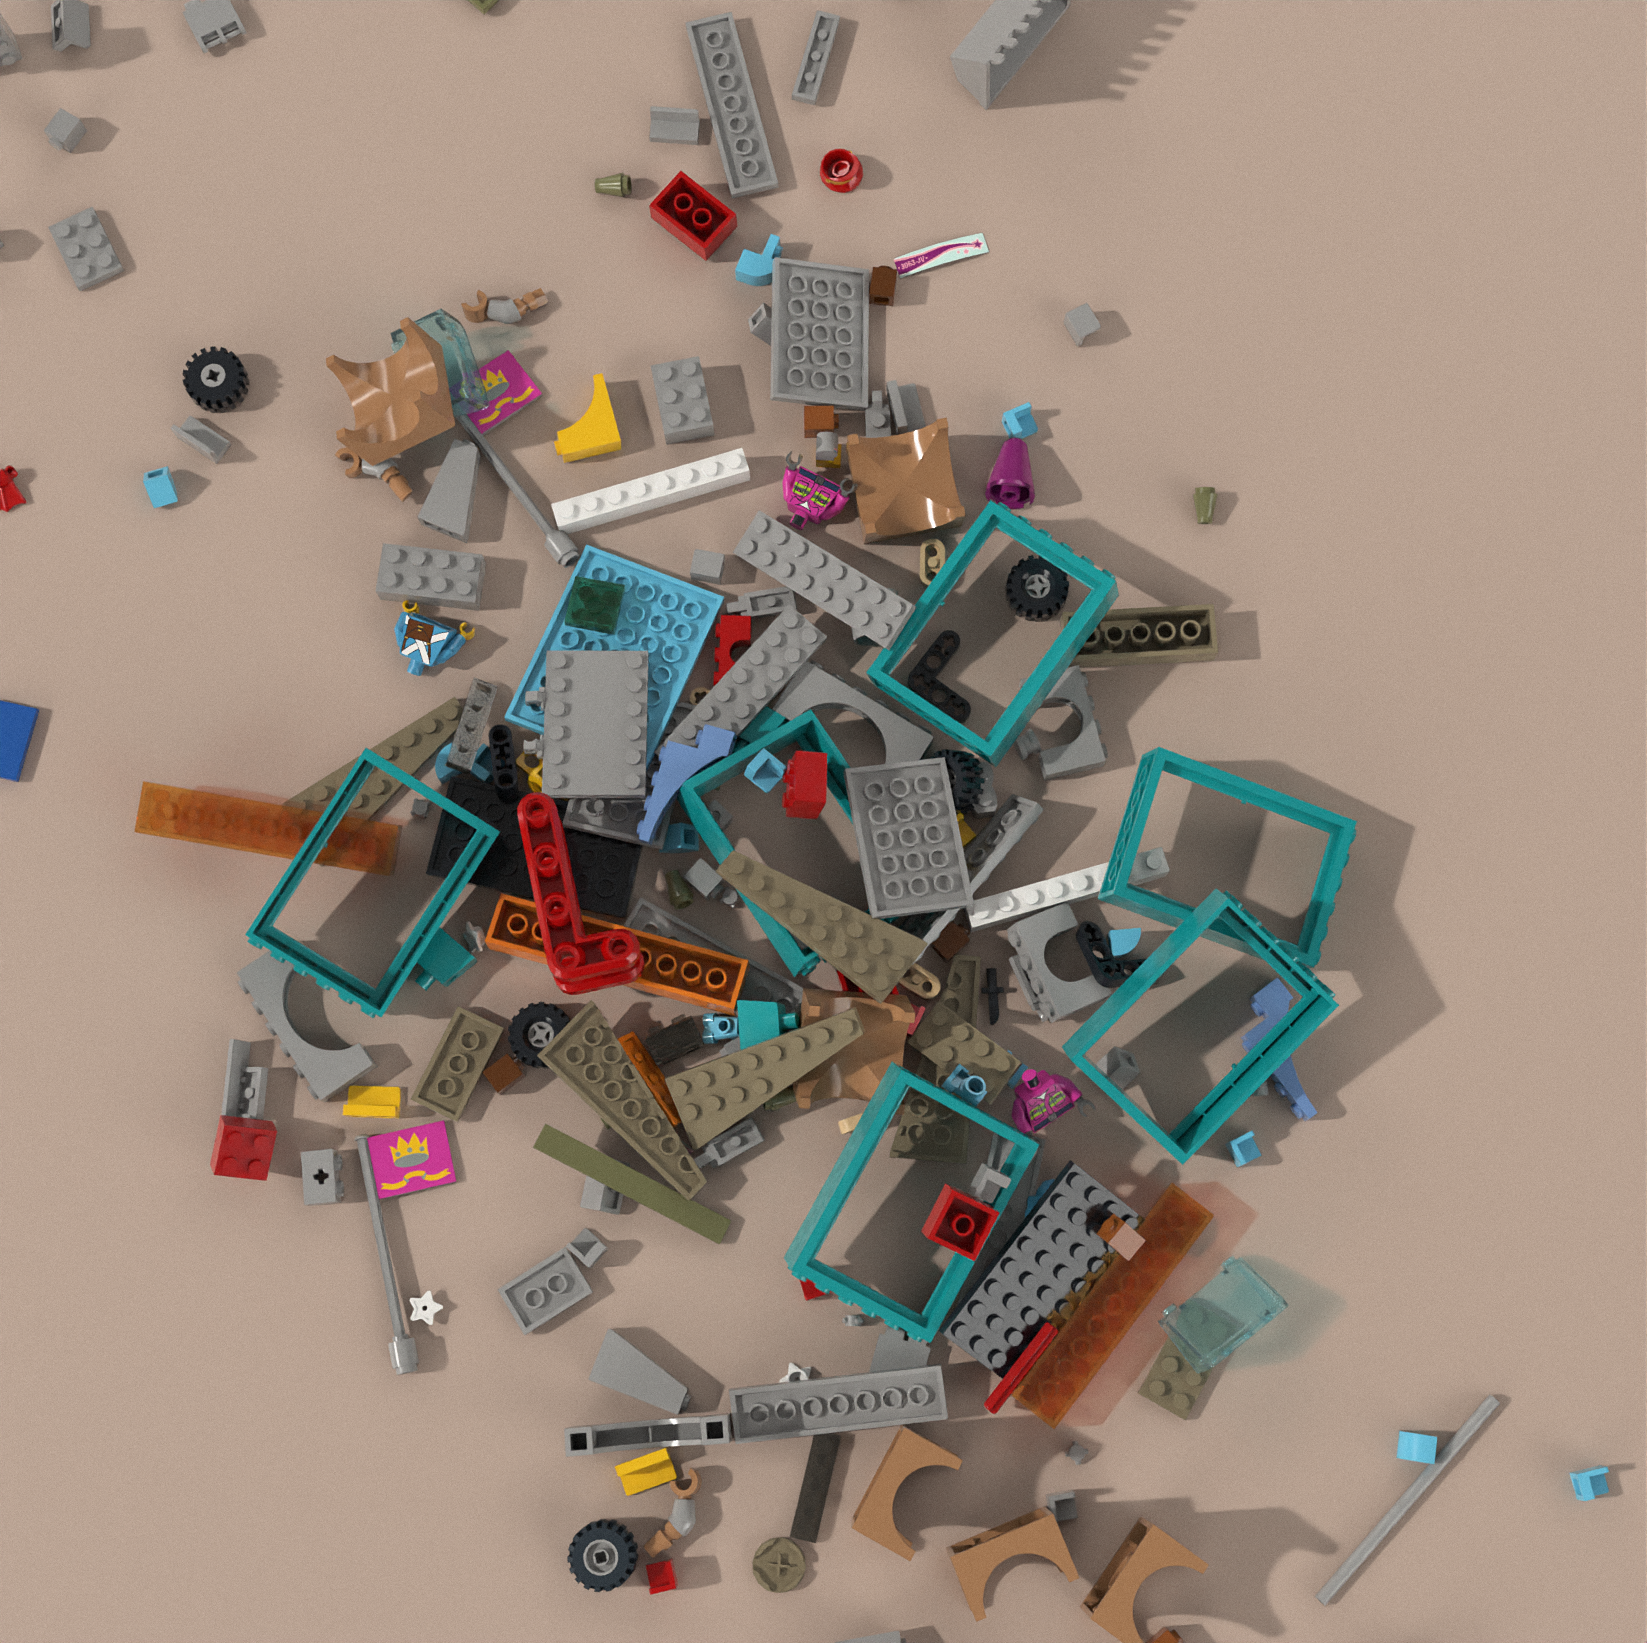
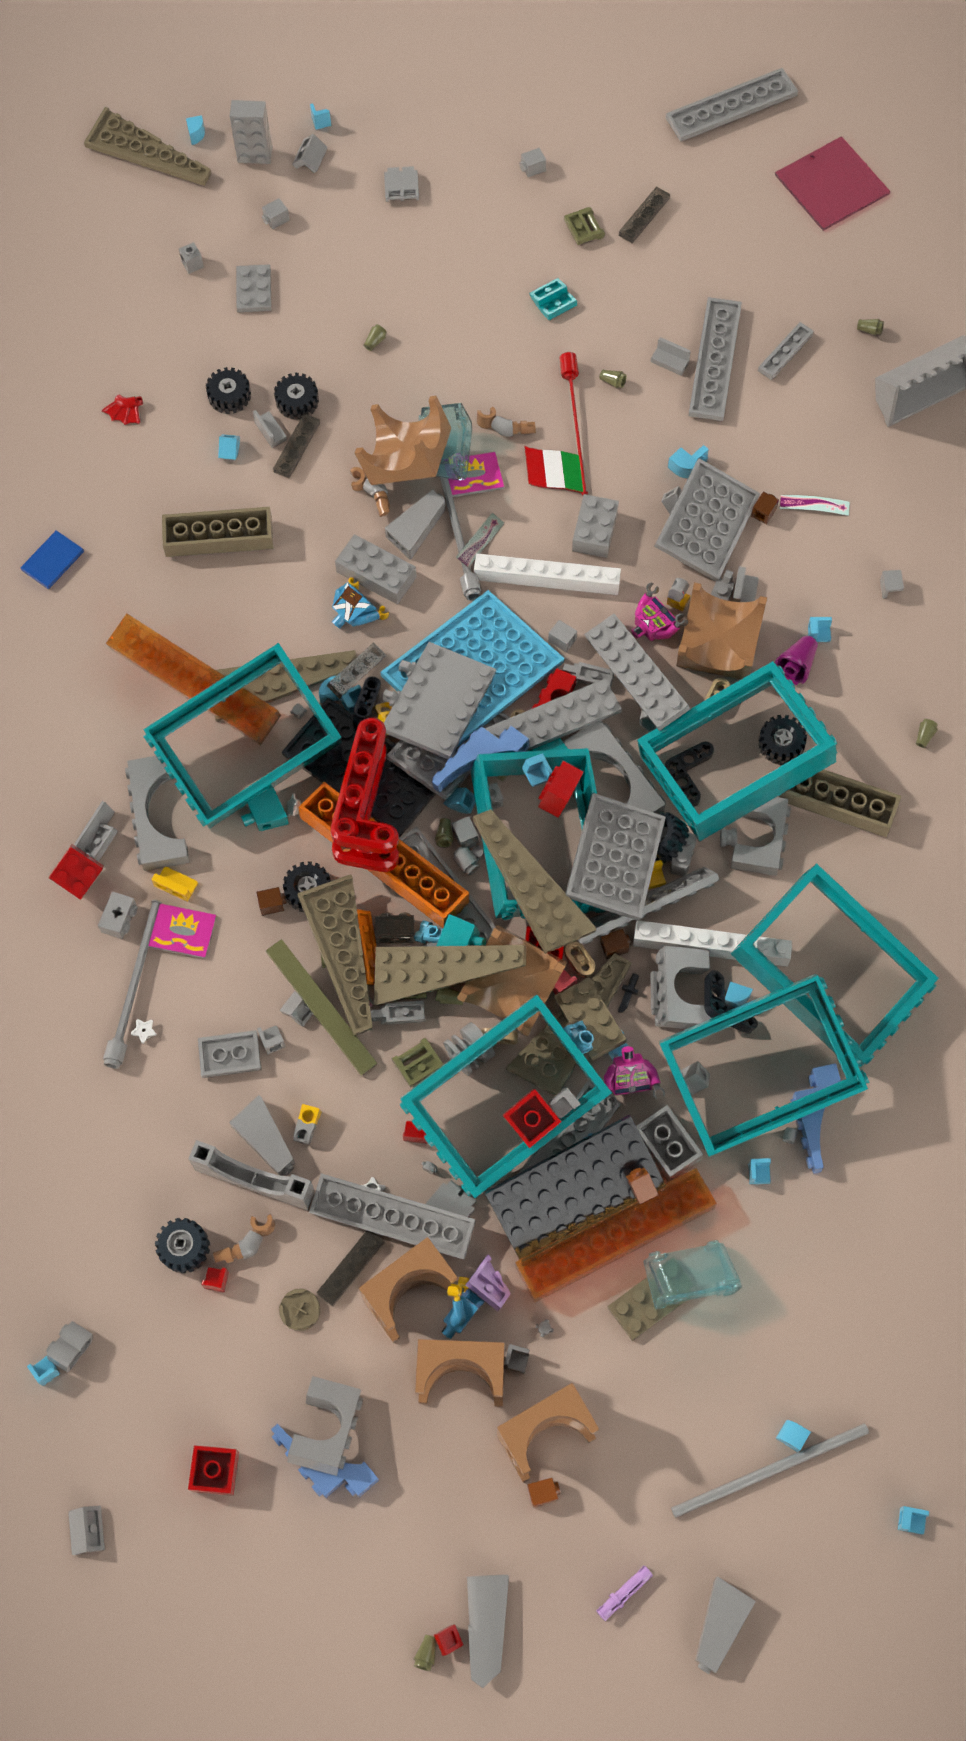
camera: 25 degrees right, 10 degrees down
dark tan plate [411,1006,505,1122] -> none
yellow arch [554,373,621,463] -> none
clear green plate [564,576,625,635] -> none
yellow panel [615,1447,677,1496] -> none
red brick [649,171,737,261] -> none
dark orange brick [804,406,839,438] -> none
red piece [820,149,863,193] -> none
red axle [984,1322,1058,1414] -> none
none -> dark tan brick [162,507,274,557]
none -> black wheel [206,367,251,414]
none -> clear smoke plate [273,414,320,478]
none -> leg [293,1104,322,1145]
none -> olive cone [363,324,387,351]
none -> olive plate [392,1038,444,1088]
none -> dark azure torso [441,1277,485,1339]
none -> light grey wheel [443,1022,495,1076]
none -> light grey brick [453,847,480,876]
none -> clear smoke sticker [456,513,504,567]
none -> lavender wing [466,1255,511,1311]
none -> flag [524,352,588,496]
none -> teal slope [529,278,578,320]
none -> light grey brick [636,1105,703,1182]

